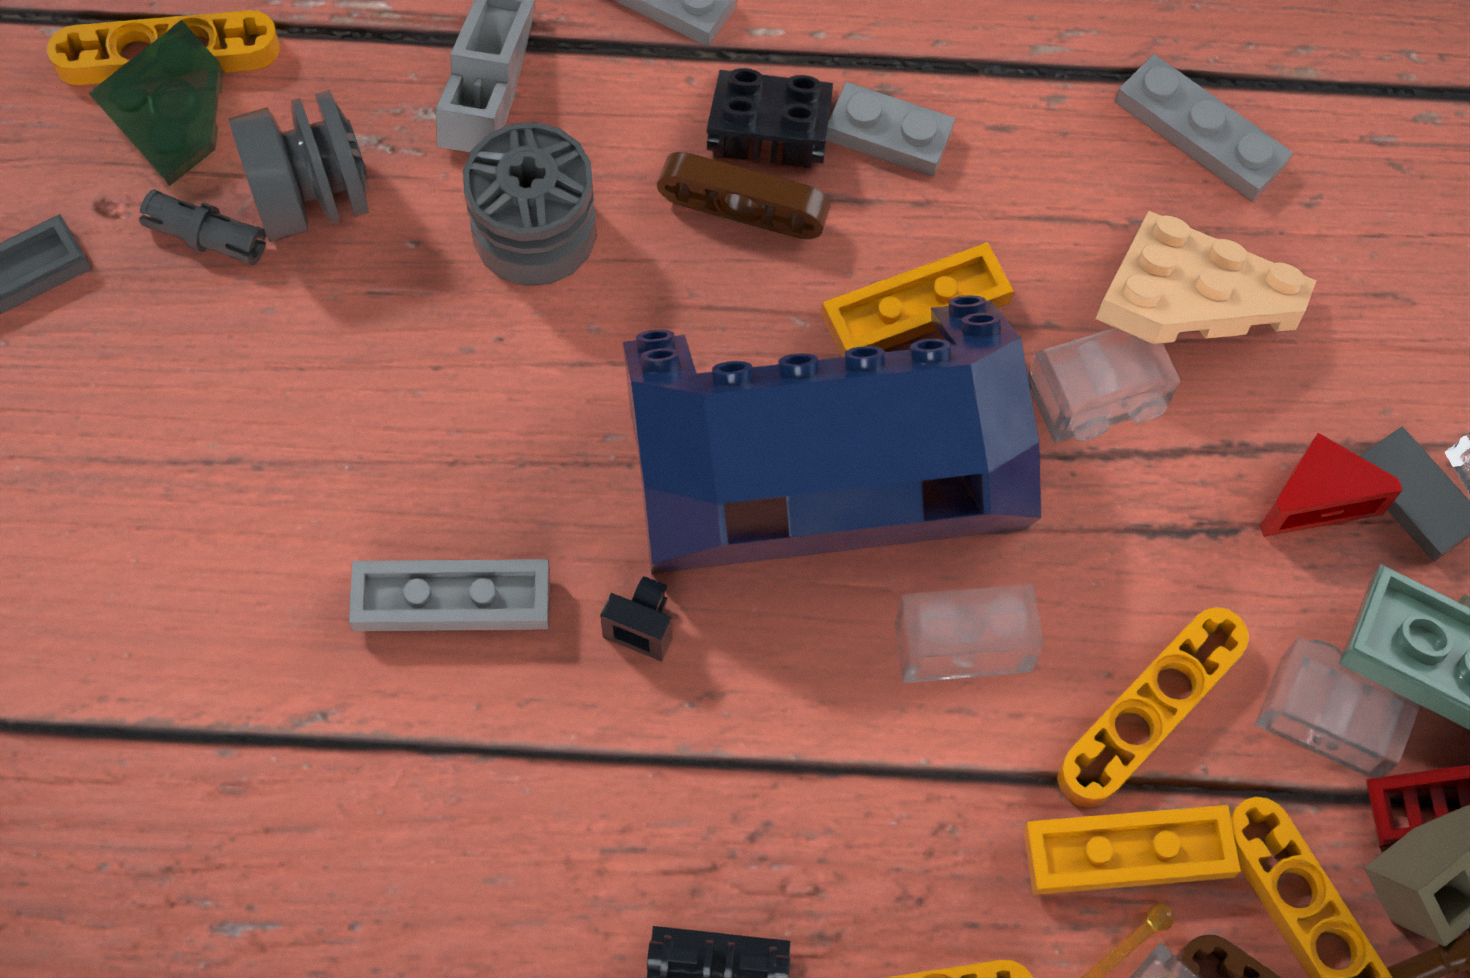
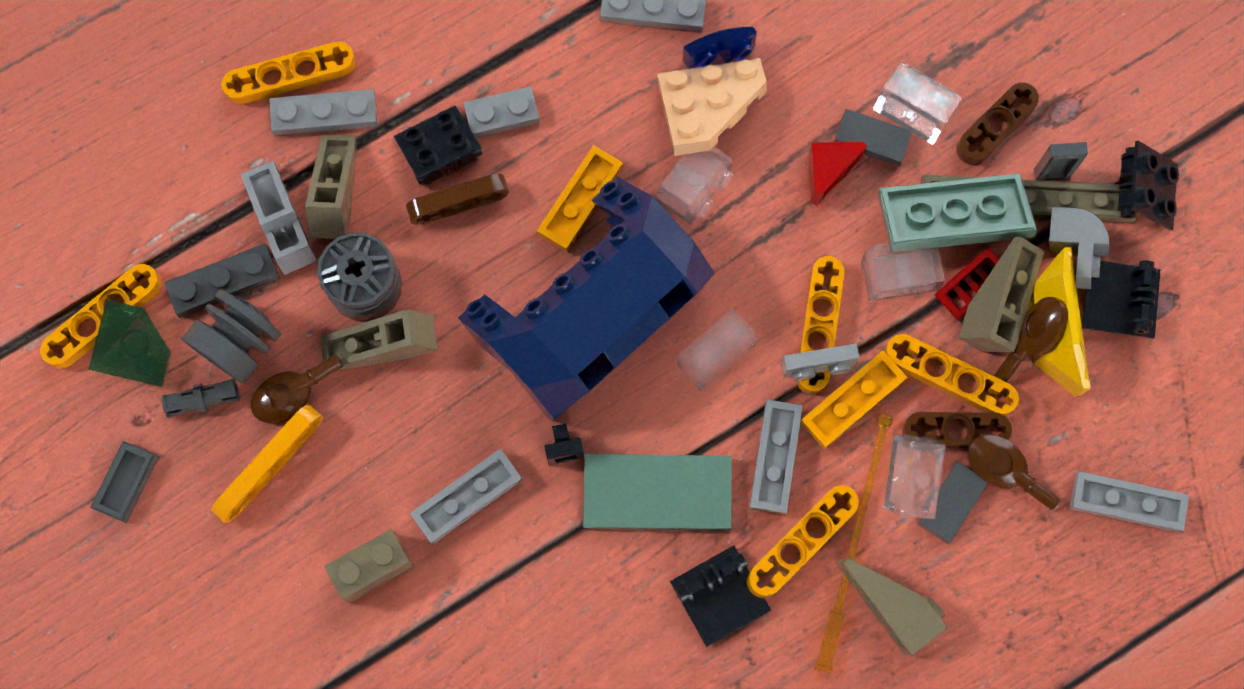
camera: 30 degrees left, 10 degrees up
none -> dark grey plate [164,243,280,318]
none -> light orange beam [211,404,323,524]
none -> reddish brown piece [251,354,343,424]
none -> dark tan slope [305,135,357,239]
none -> dark tan slope [321,309,437,371]
none -> dark tan brick [324,529,414,603]
none -> sand green tile [583,454,731,531]
none -> clear blue slope [683,27,757,69]
none -> light grey plate [749,399,803,515]
none -> light grey plate [781,343,860,381]

